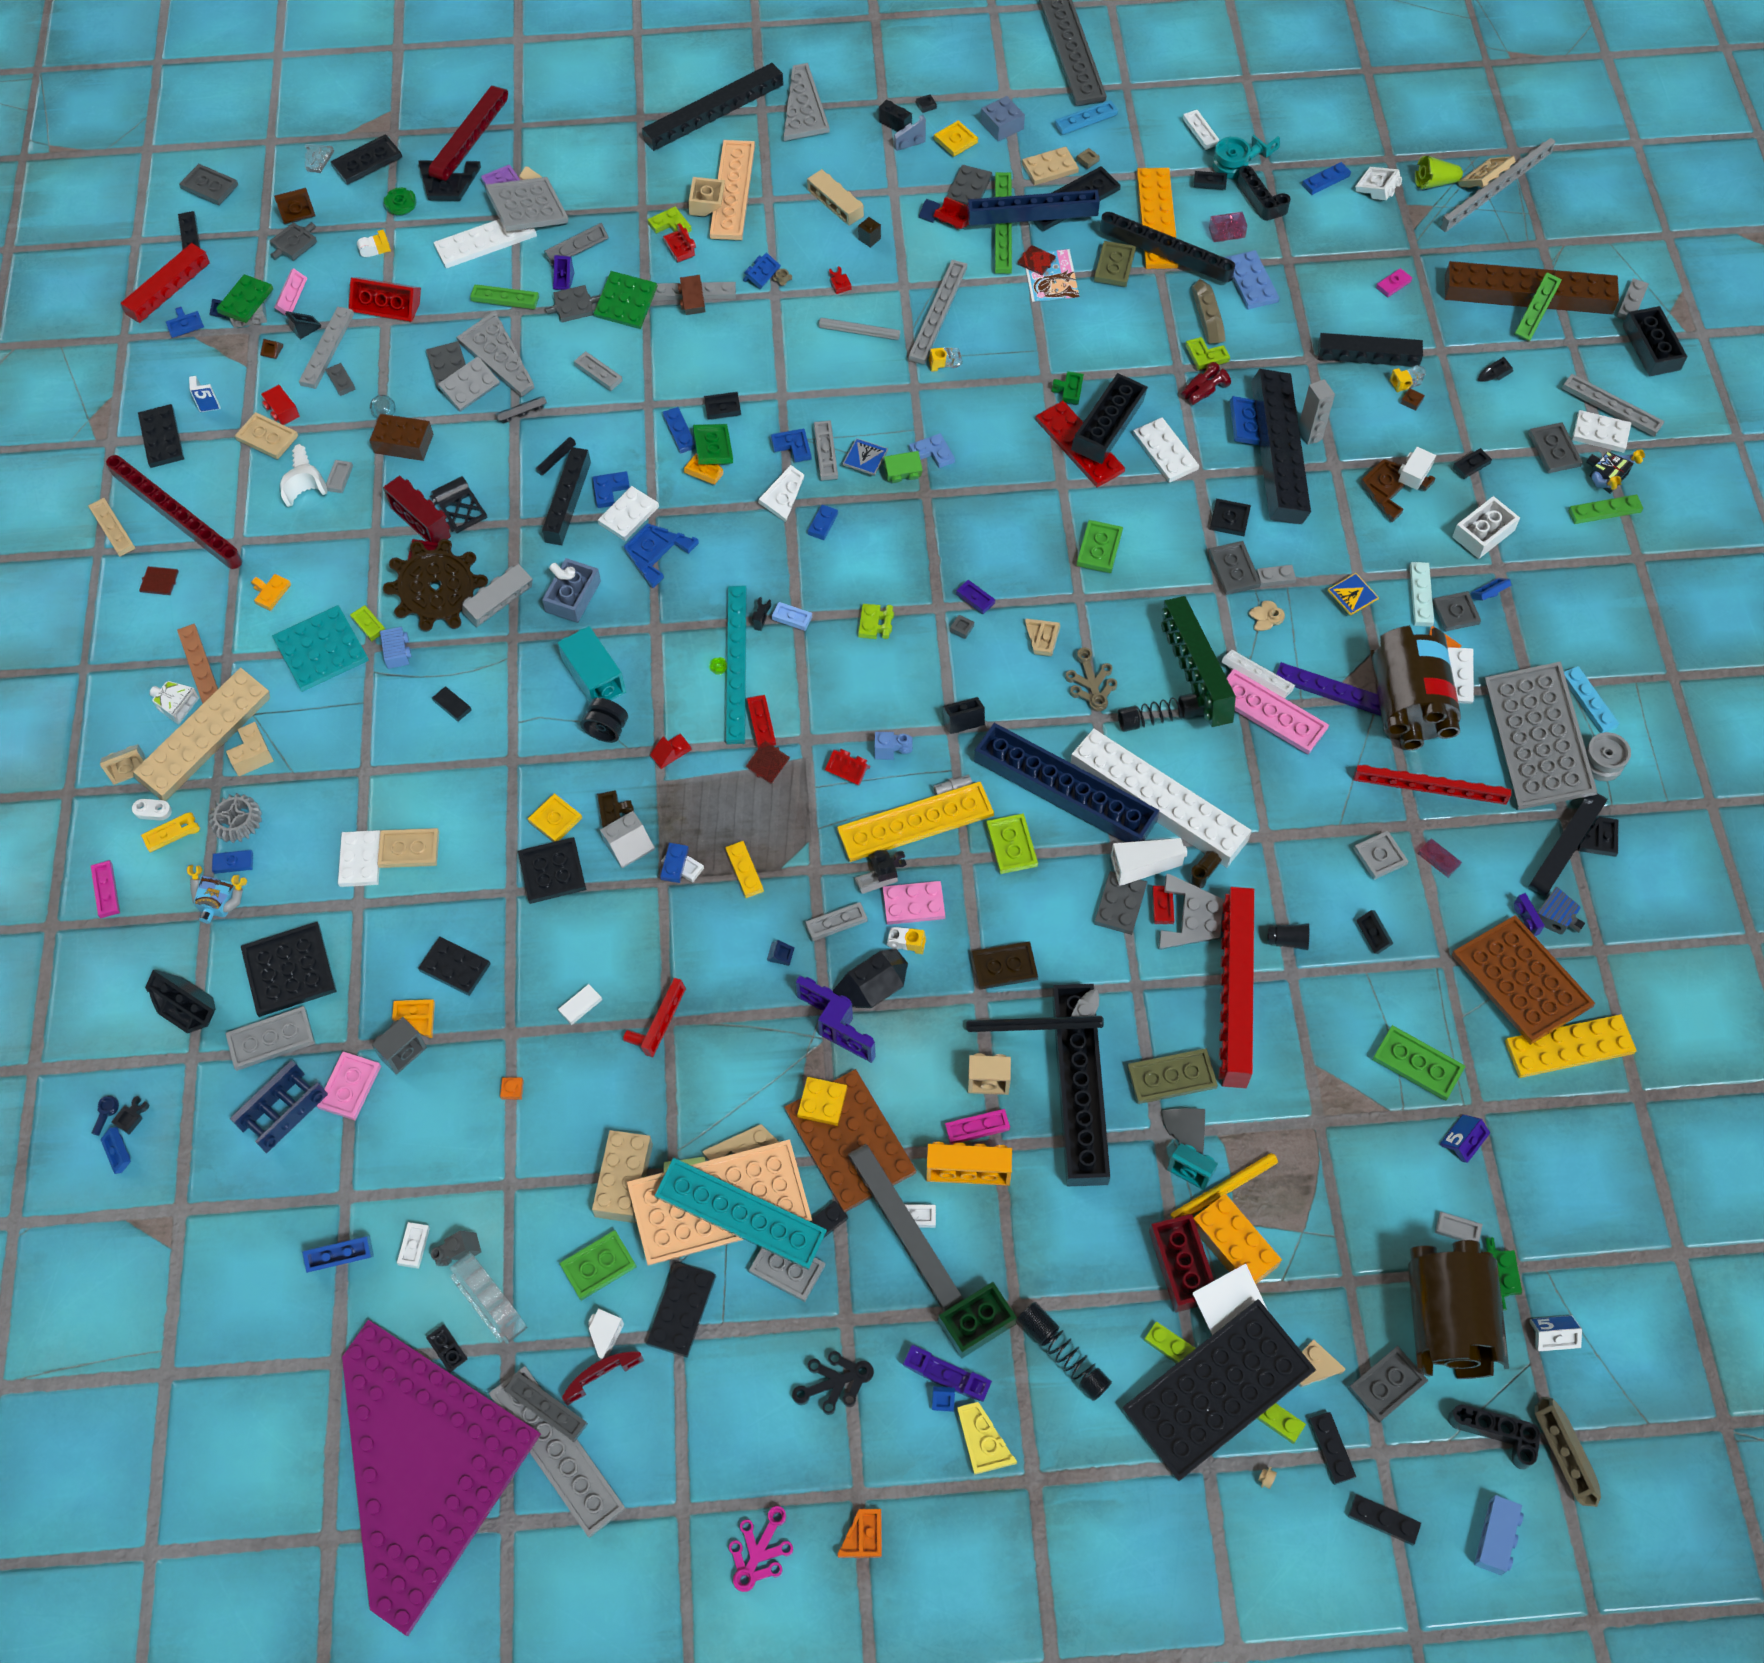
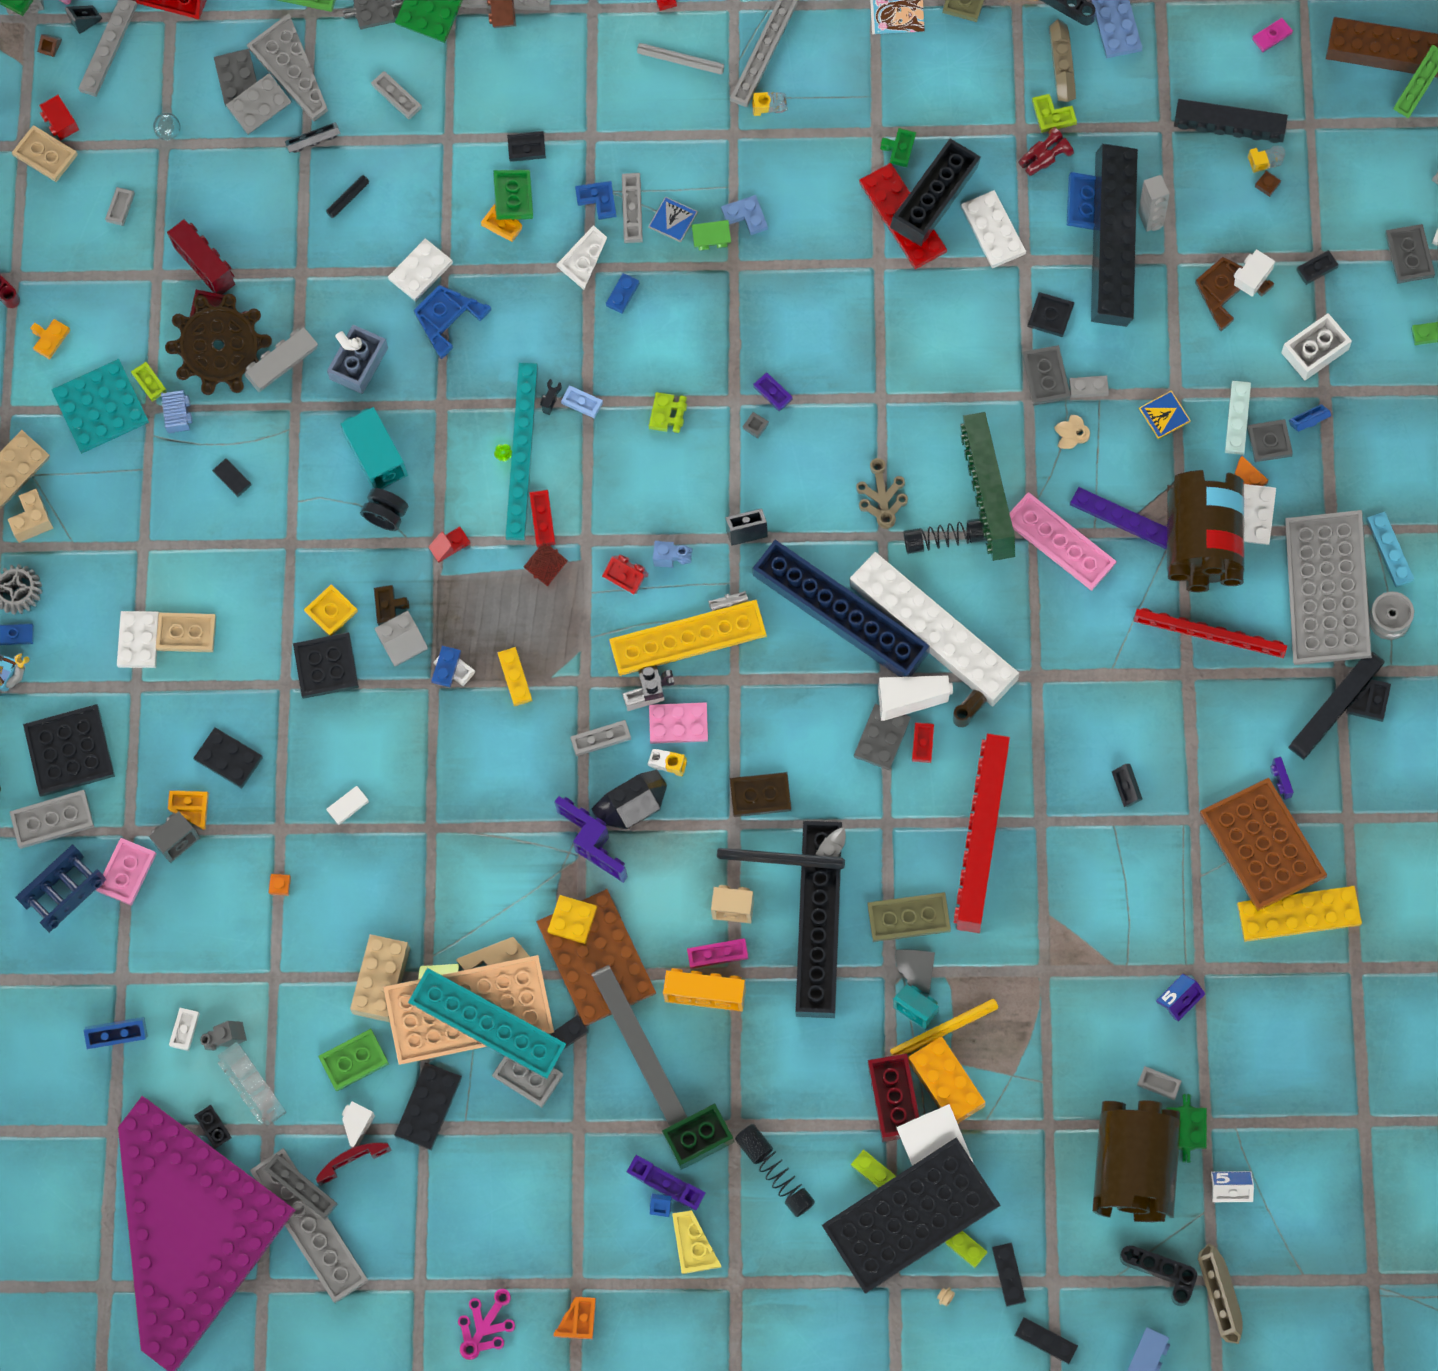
camera: 10 degrees right, 10 degrees up
white animal [280,444,327,507] -> none
dark grey plate [325,363,356,396] -> none
reddish brown brick [370,414,434,461] -> none
black piece [429,476,488,533] -> none
black brick [542,447,591,546] -> none
blue plate [593,471,630,508] -> none
red piece [623,978,686,1058] -> none
blue plate [662,407,696,454] -> none
dark blue slope [767,940,795,966] -> none
black plant [792,1351,874,1415] -> none
white plate [905,1205,936,1228] -> none
lime plate [986,813,1038,874] -> none
tan wing [1025,619,1060,656] -> none
bright green plate [1077,520,1123,573] -> none
light grey wing [1159,874,1224,950] -> none
white plate [1222,650,1295,698] -> none
black plant [1268,923,1310,951] -> none
tan wing [1298,1339,1346,1387] -> none
dark grey plate [1349,1346,1428,1423] -> none
light grey plate [1354,831,1409,880] -> none
bright green plate [1372,1025,1466,1101] -> none
clear pink plate [1418,838,1462,878] -> none
black plate [1478,357,1514,381] -> none
dark grey torso [1537,887,1585,935] -> none

